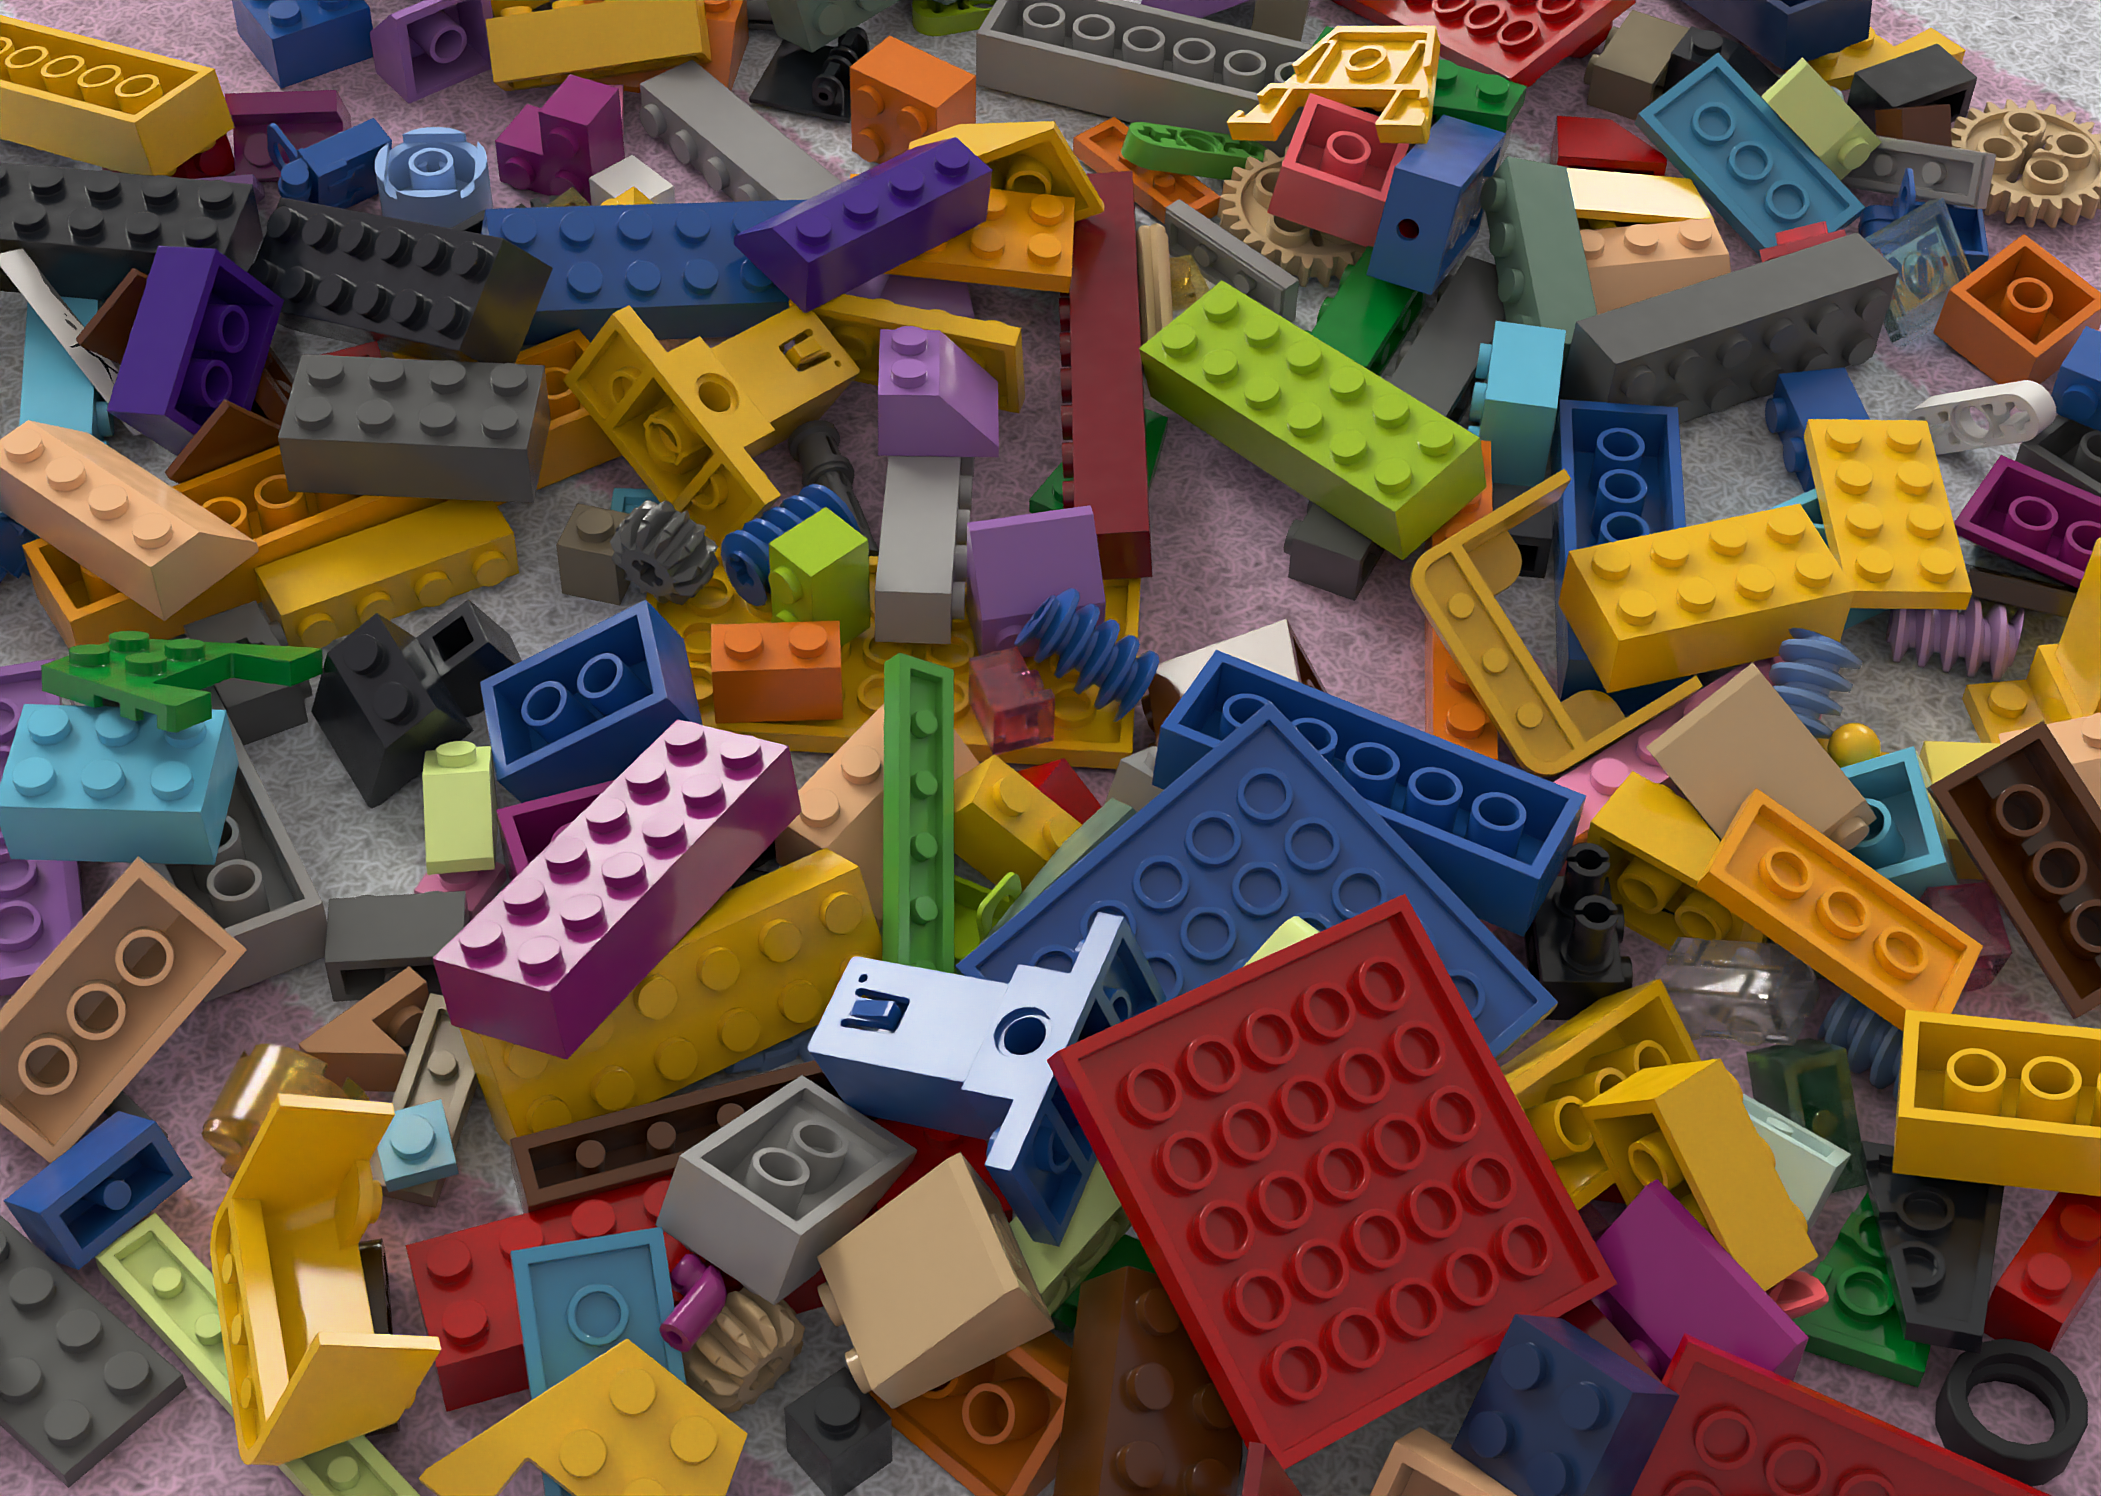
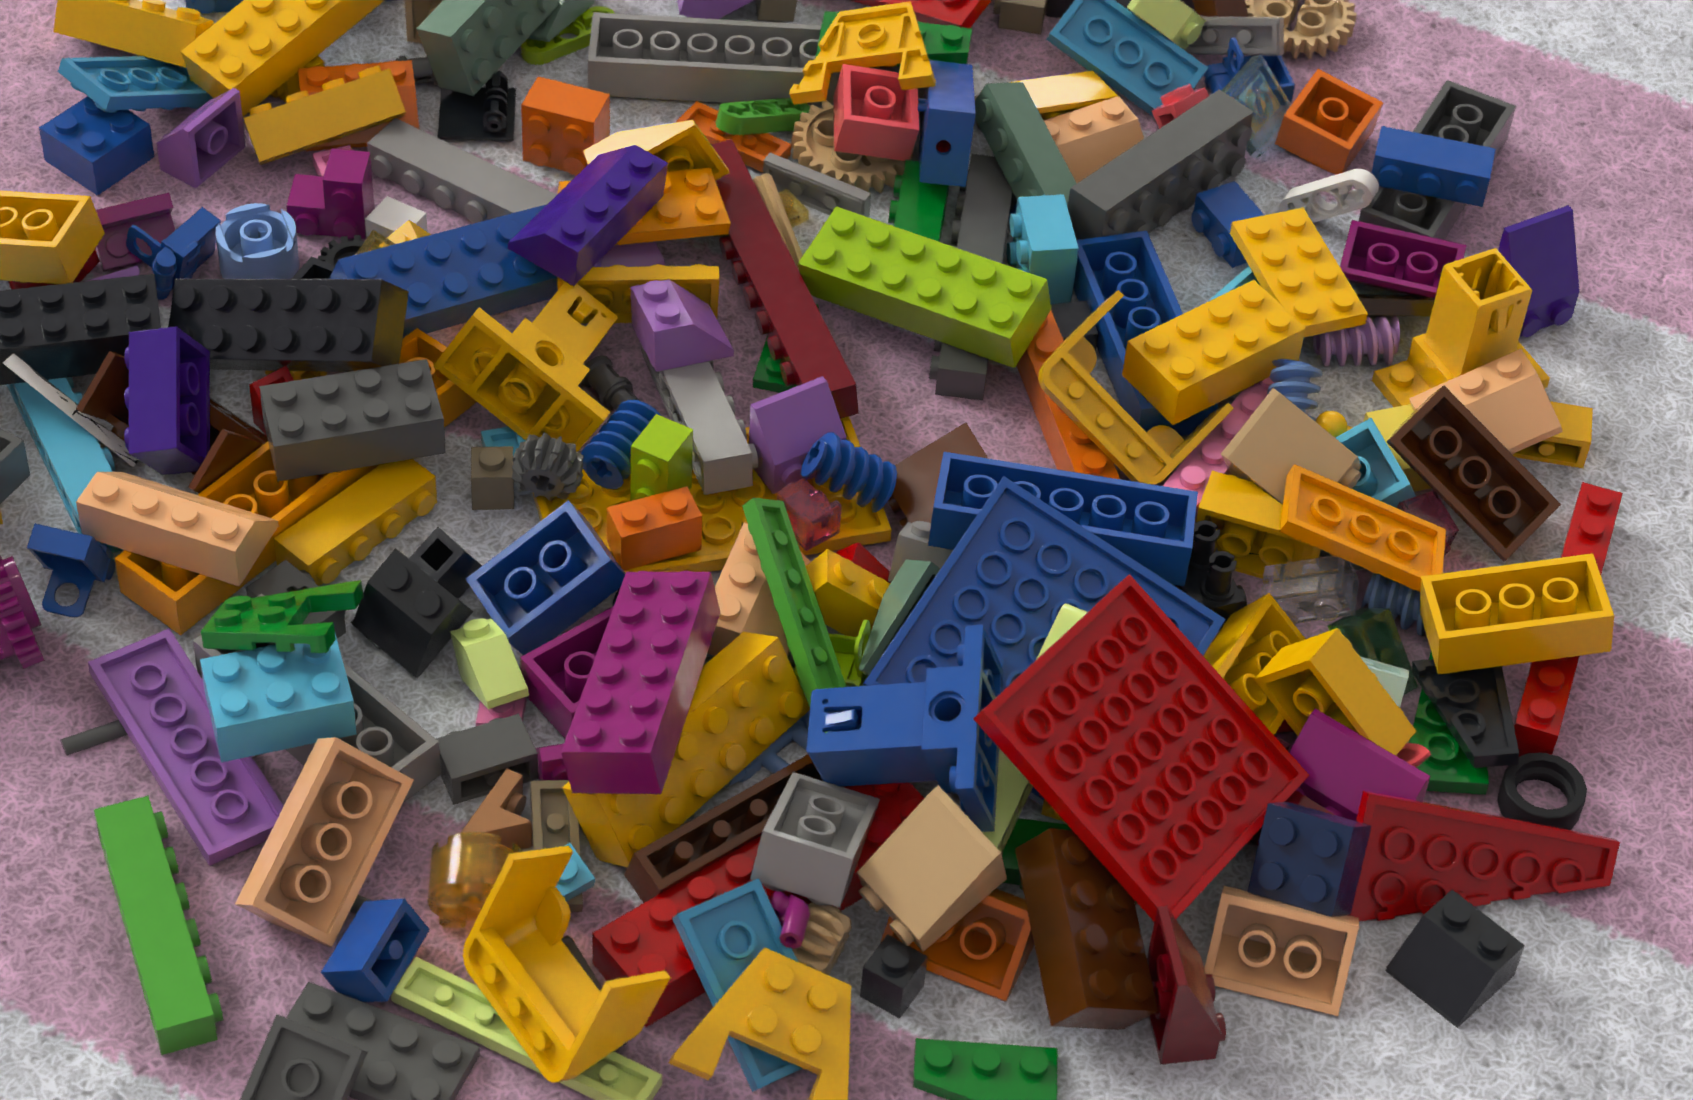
camera: 20 degrees left, 0 degrees up
red slope [1550,116,1667,176] -> none

